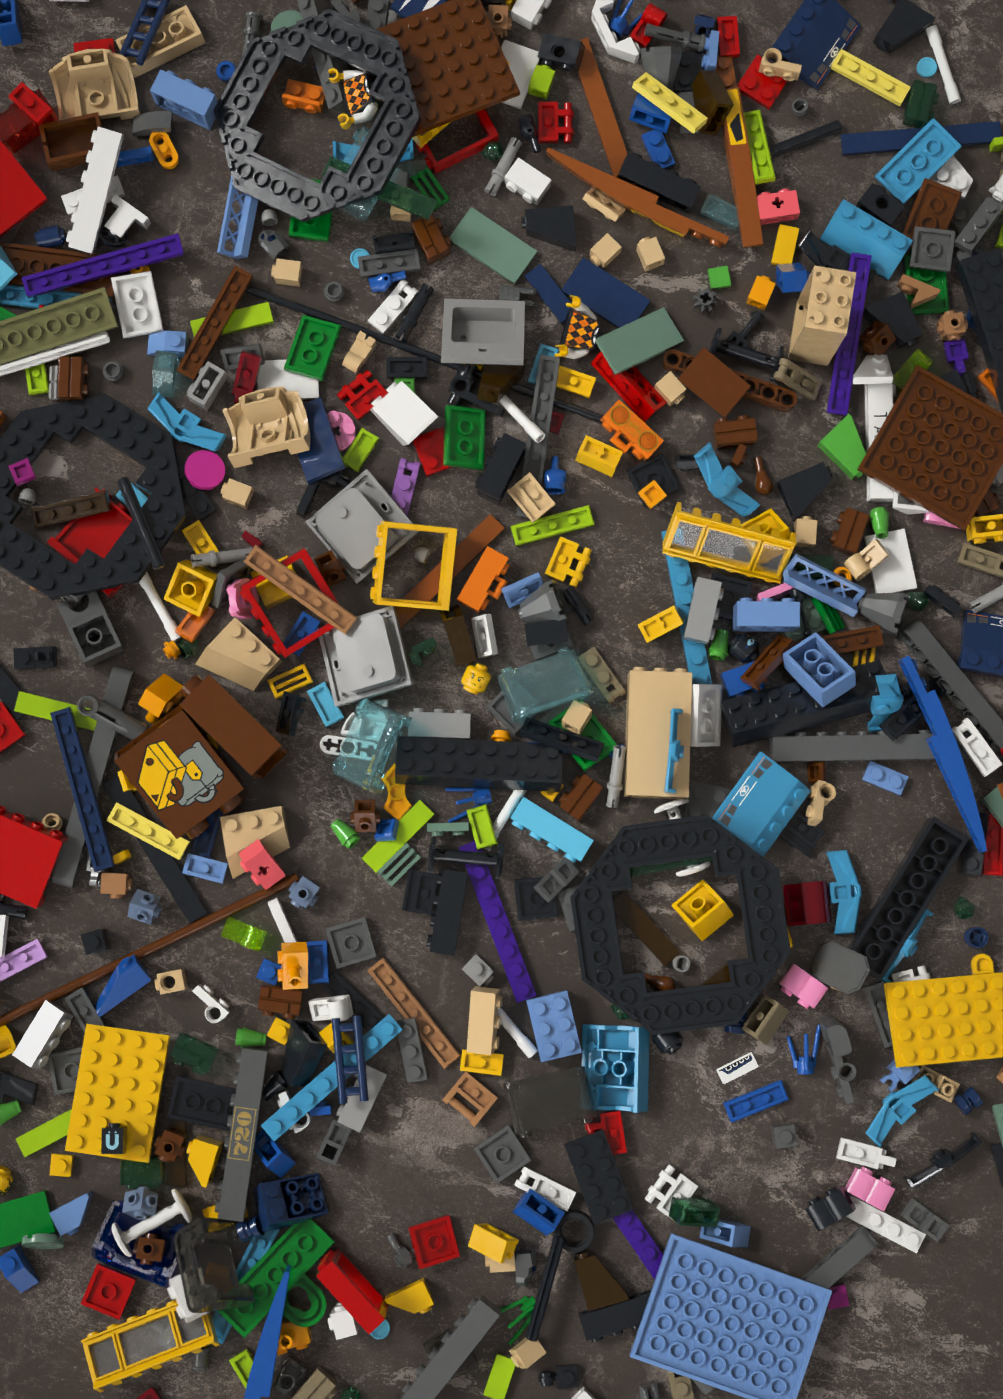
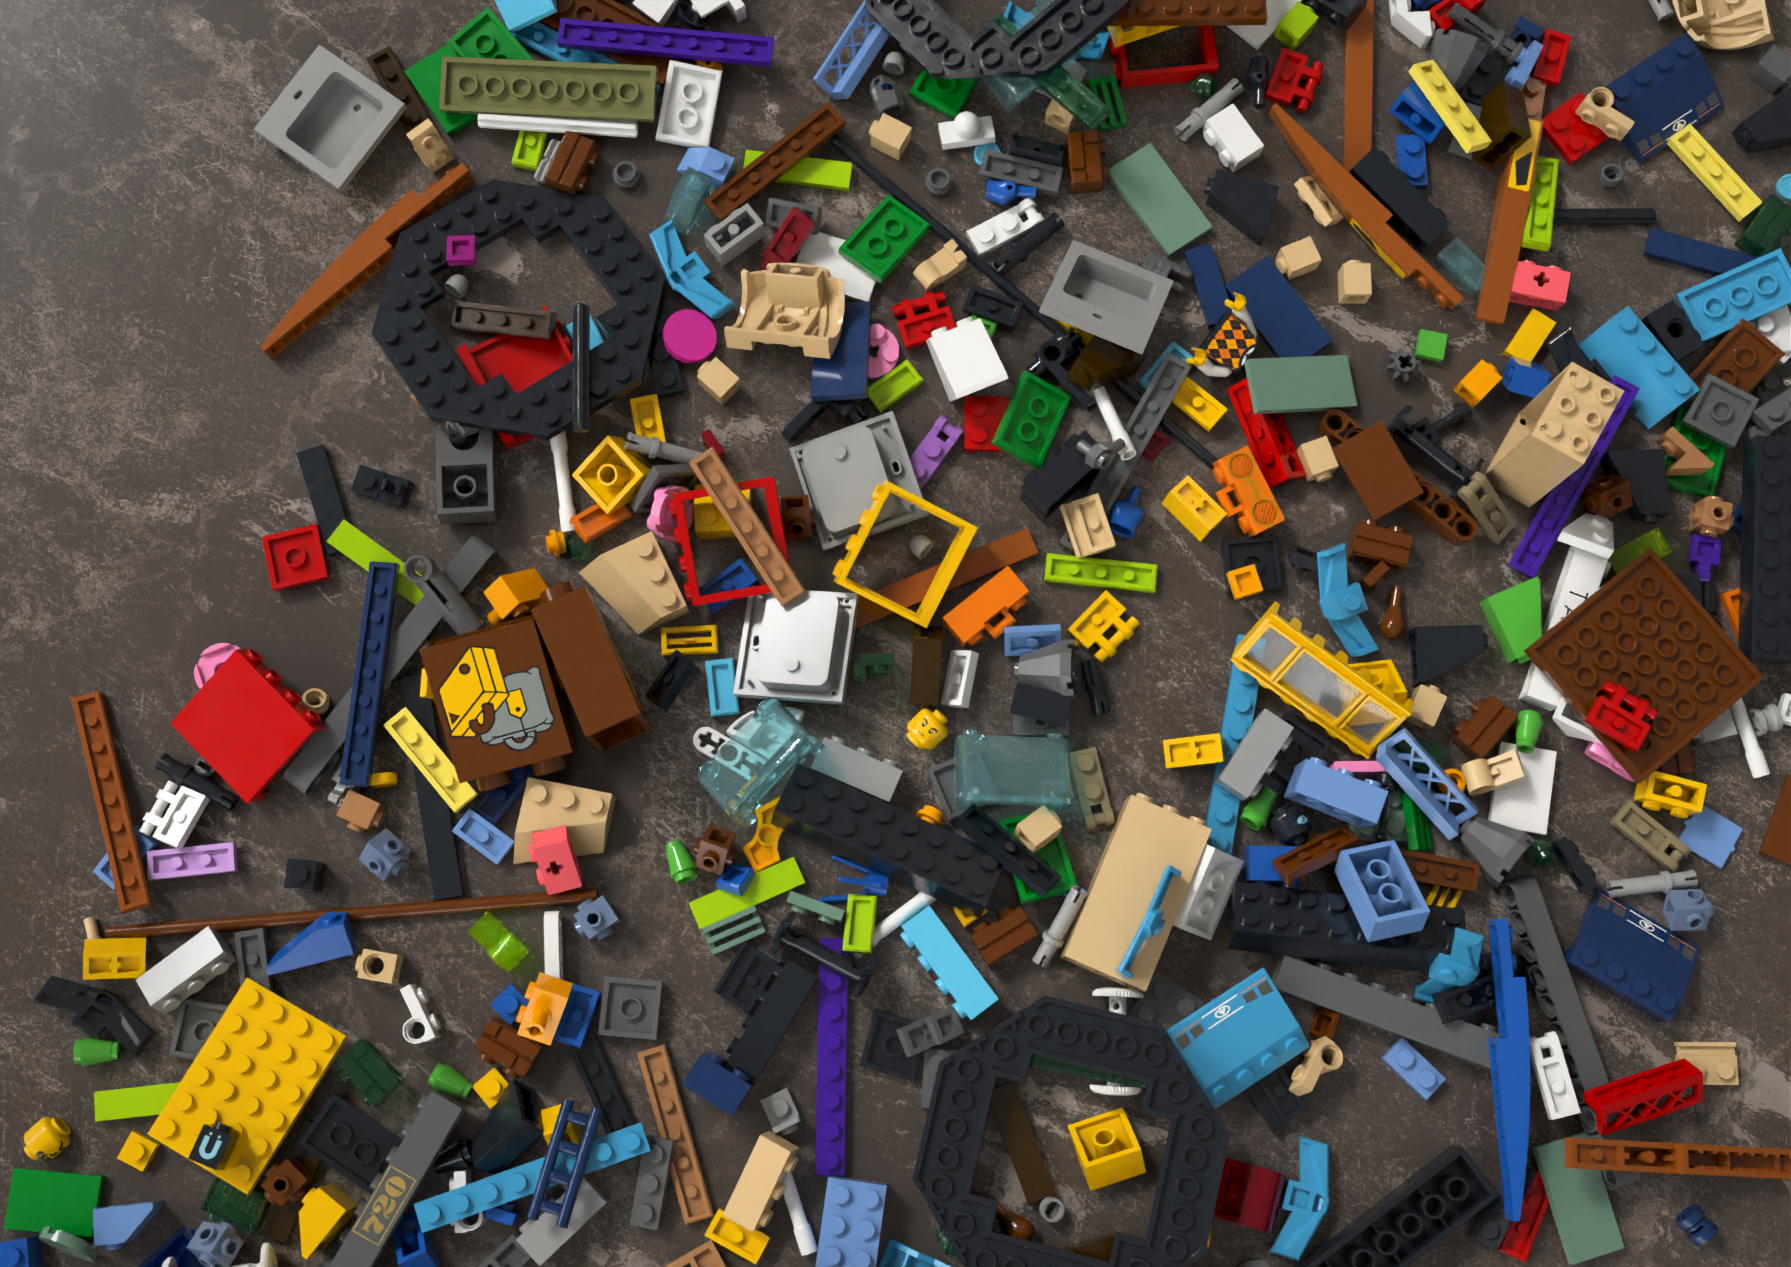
camera: 20 degrees right, 5 degrees down
white plate [308,995,354,1022] -> none
none -> dark blue brick [682,1051,754,1117]
none -> white tile [938,111,995,150]
none -> dark grey piece [1076,438,1126,469]
none -> red plate [1584,680,1658,752]

